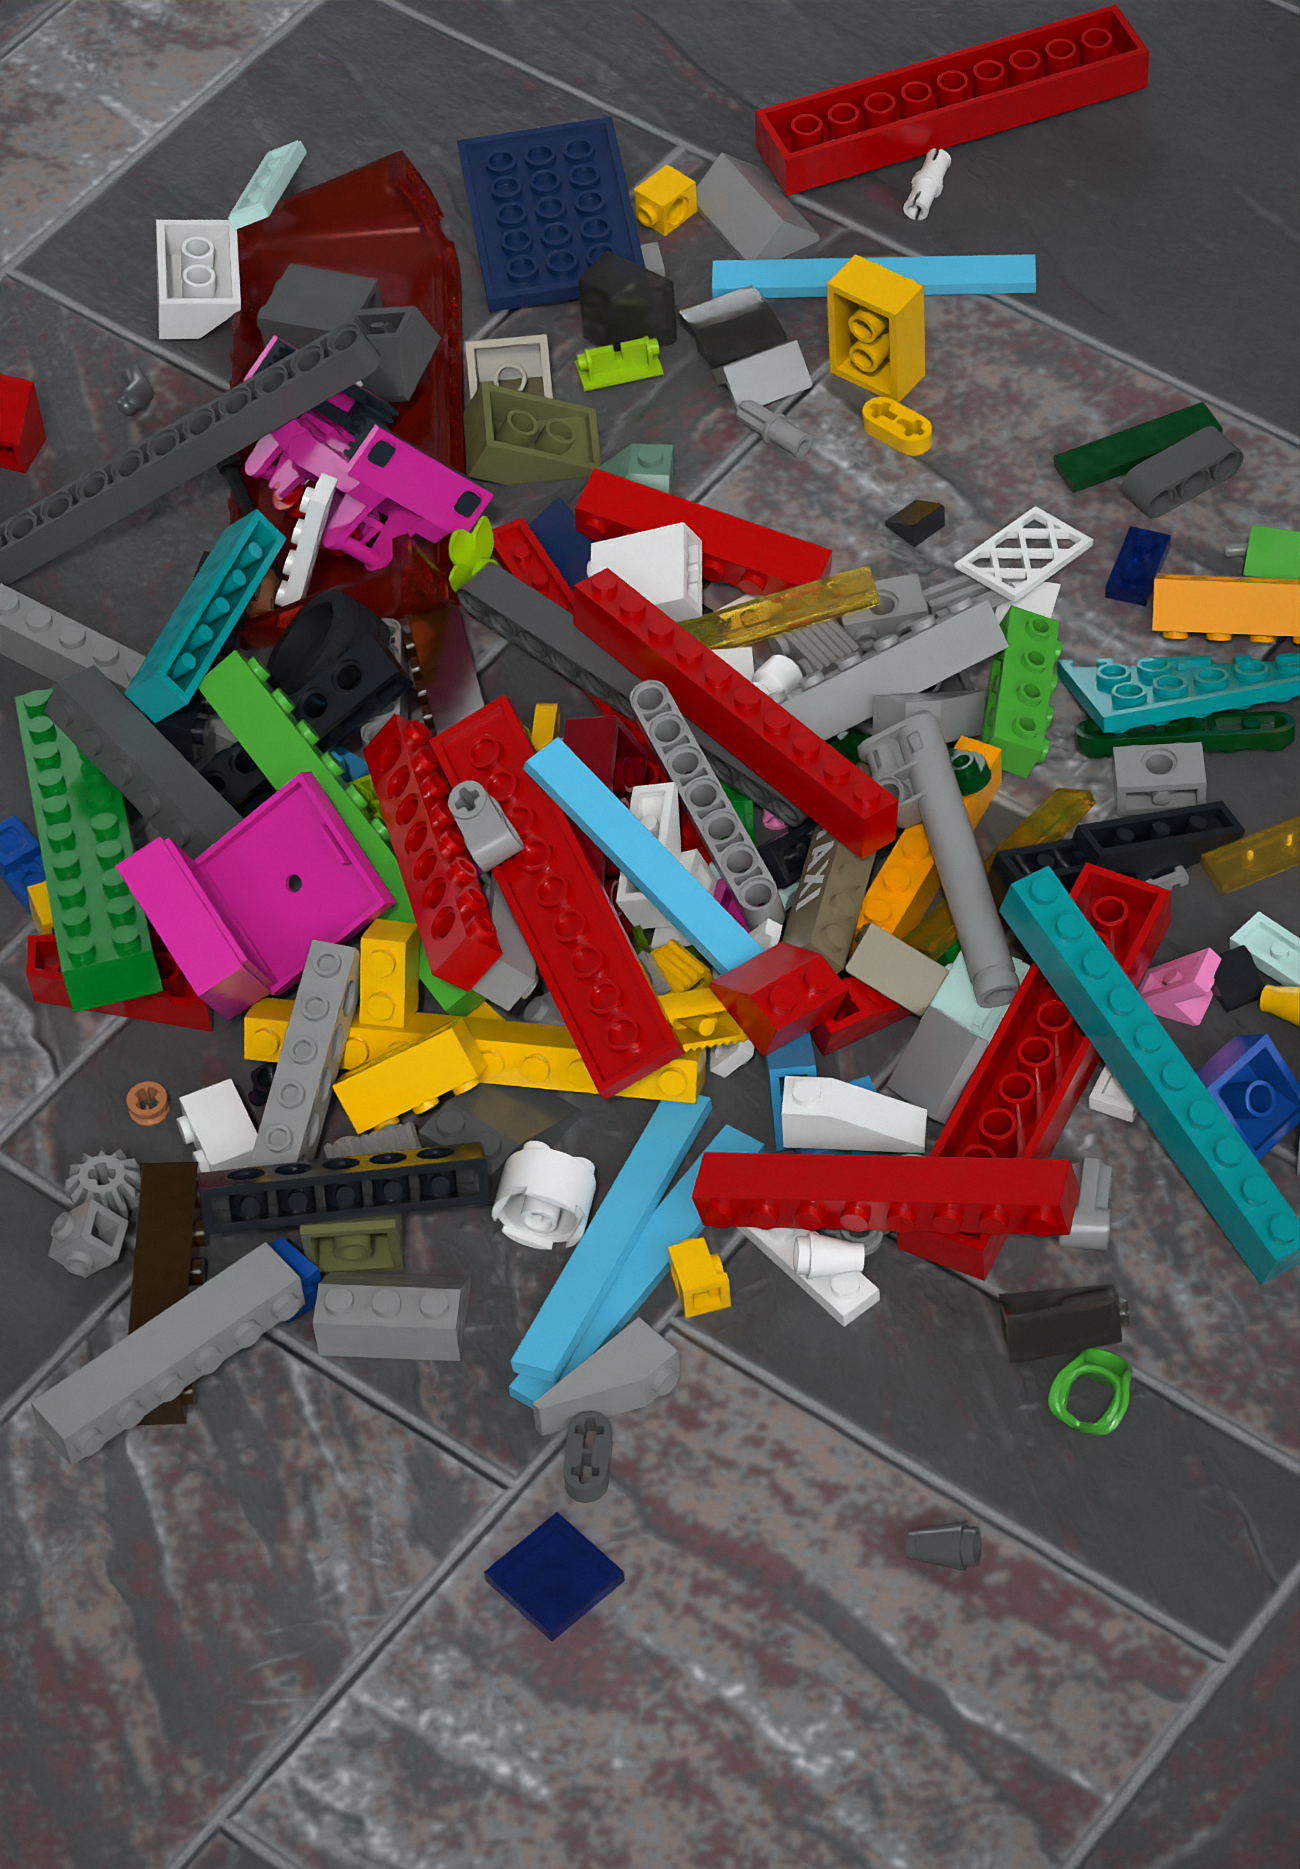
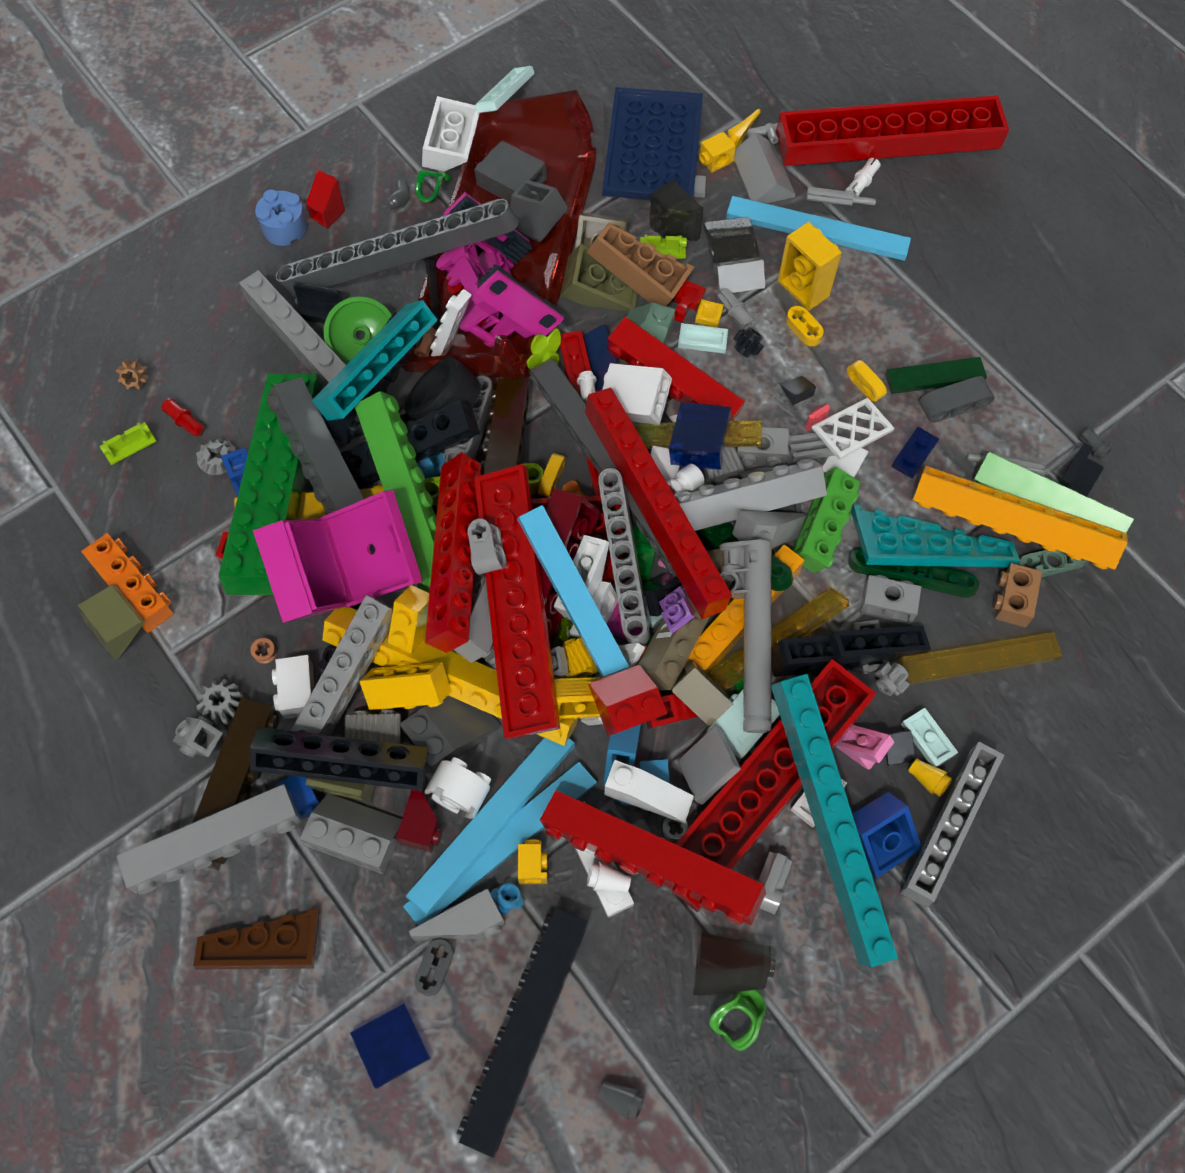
camera: 10 degrees right, 15 degrees up
none -> reddish brown wing [193,908,320,970]
none -> black panel [293,282,343,324]
none -> bright green dish [324,297,392,365]
none -> dark red slope [396,790,443,853]
none -> green piece [415,170,452,203]
none -> black brick [457,908,588,1158]
none -> dark azure plate [491,883,524,914]
none -> white pin [577,371,597,404]
none -> medium nougat wedge [586,222,694,306]
none -> medium lavender slope [659,586,694,633]
none -> clear blue panel [669,402,731,470]
none -> red plate [674,280,706,323]
none -> light aqua tile [678,323,728,354]
none -> yellow tile [695,299,724,328]
none -> yellow piece [728,109,761,147]
none -> black gear [733,327,764,358]
none -> light grey piece [747,123,779,144]
none -> coral slope [805,404,830,431]
none -> light grey axle [806,186,876,206]
none -> yellow beam [847,360,887,402]
none -> light grey gear [875,663,910,696]

